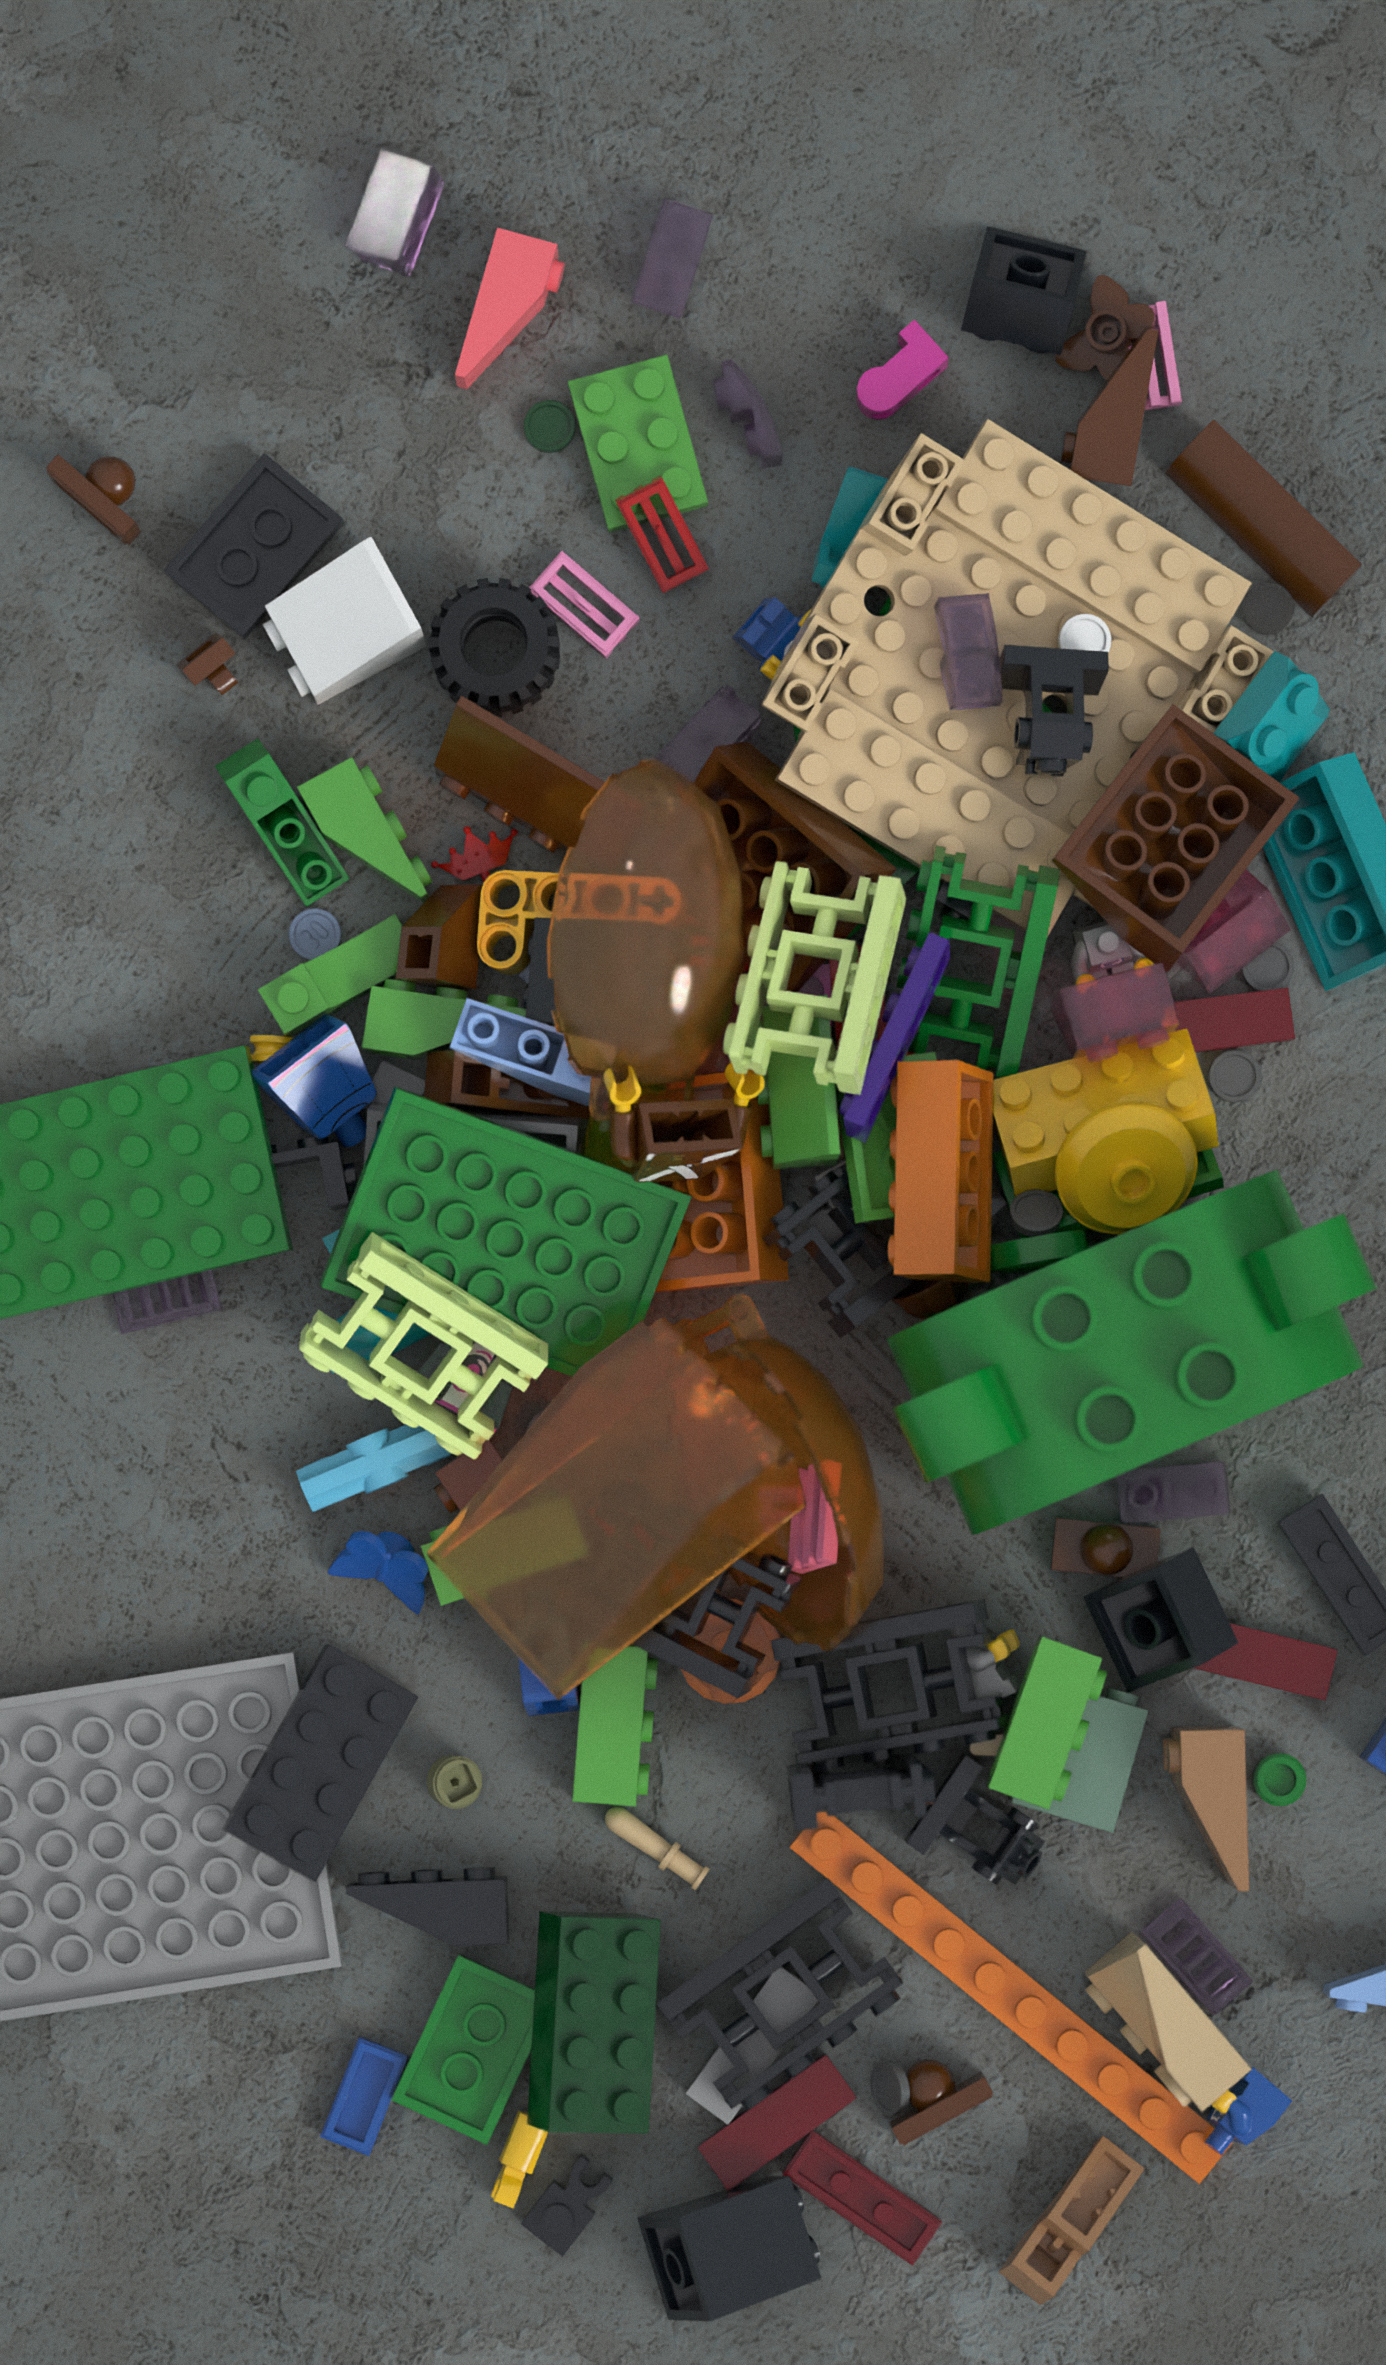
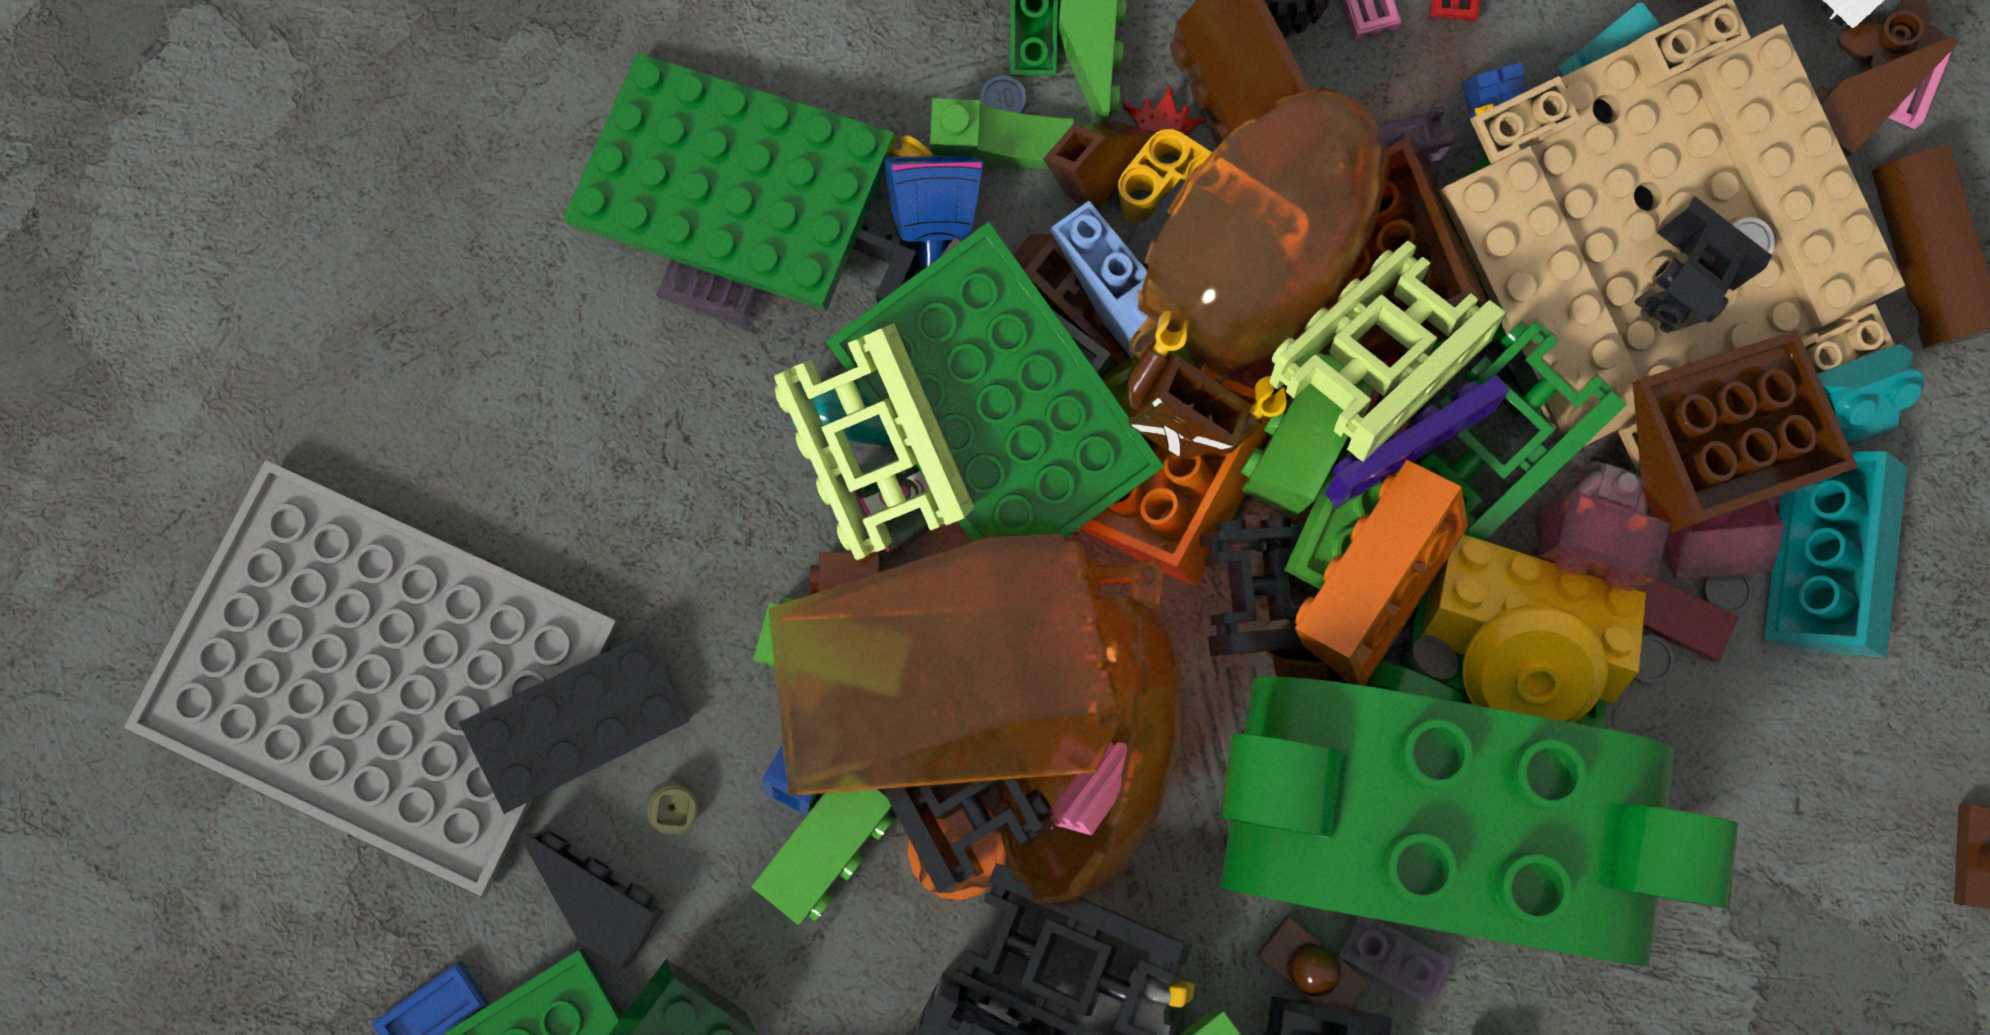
camera: 30 degrees right, 5 degrees down
medium azure piece [296,1425,452,1512] -> none
blue animal [327,1531,429,1615] -> none
bright green slope [362,979,526,1060] -> none
tan piece [605,1807,710,1890] -> none
clear purple slope [934,593,1002,711] -> none

